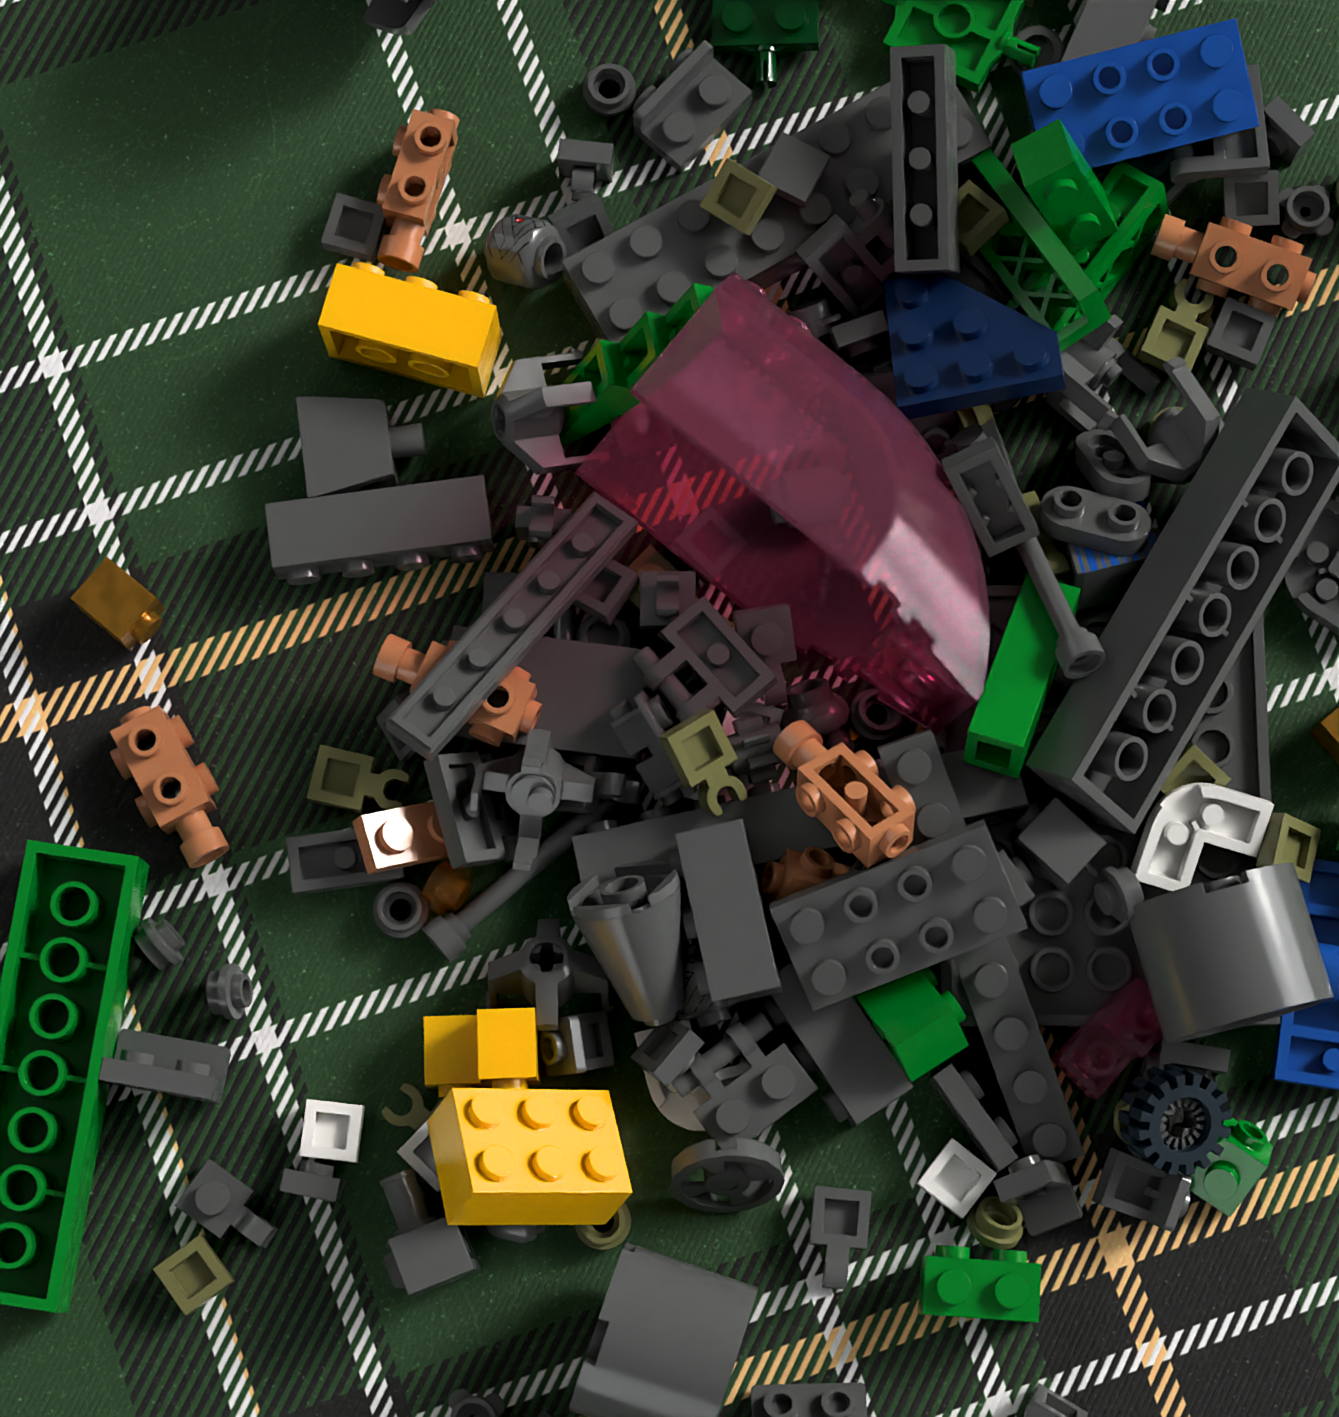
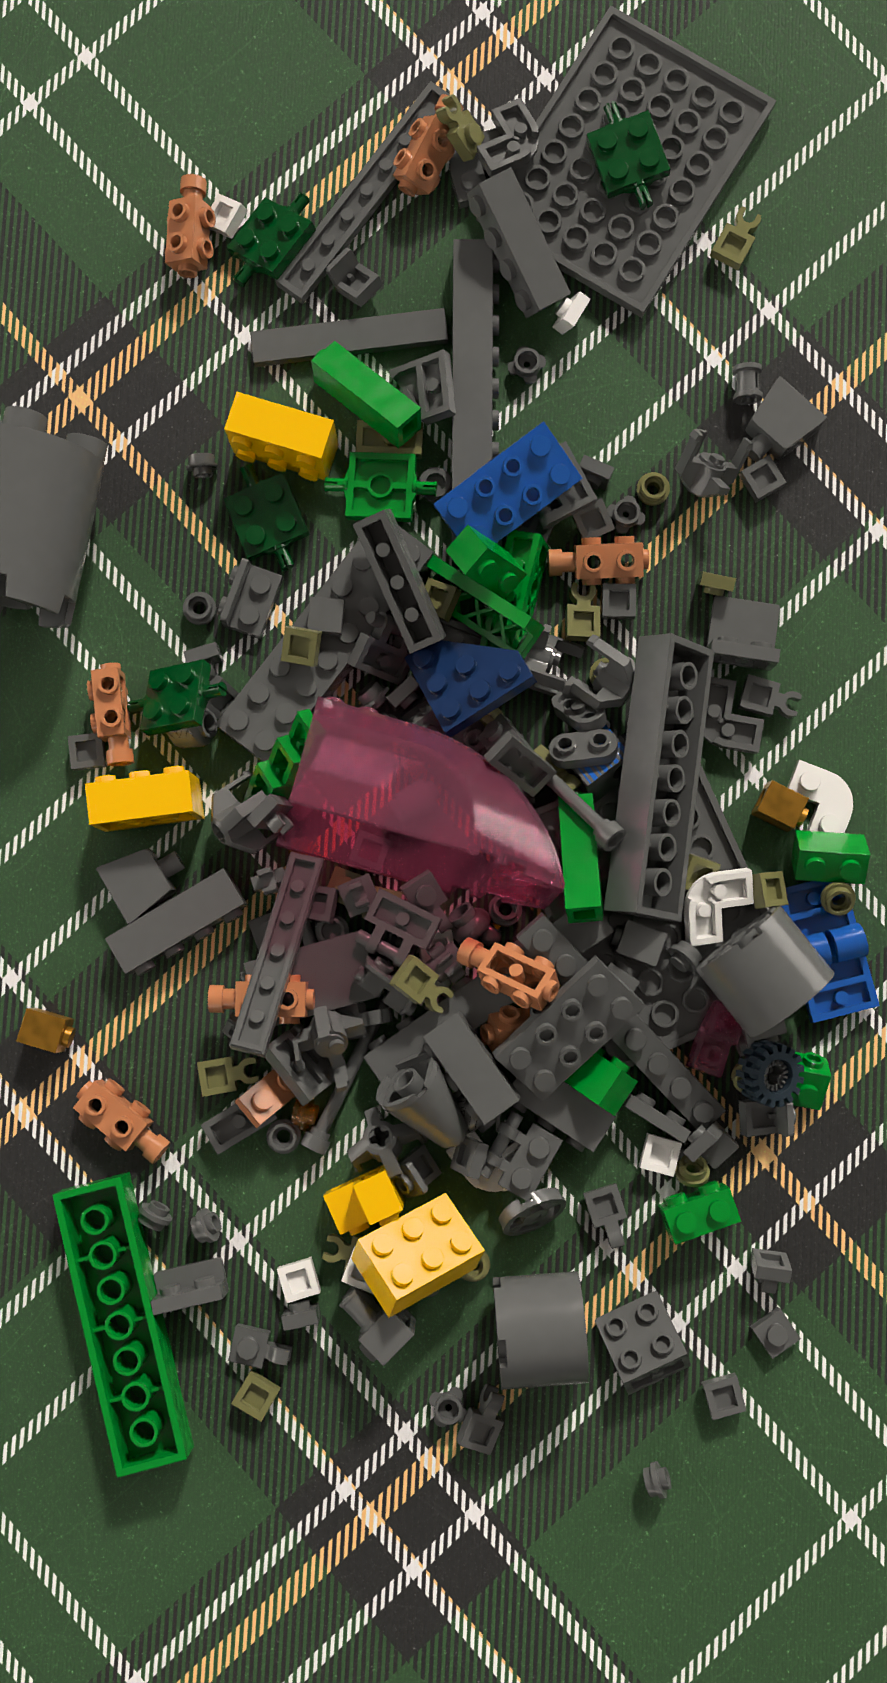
camera: 20 degrees left, 5 degrees up
none -> dark green plate [127,659,227,736]
none -> dark grey tile [247,794,294,835]

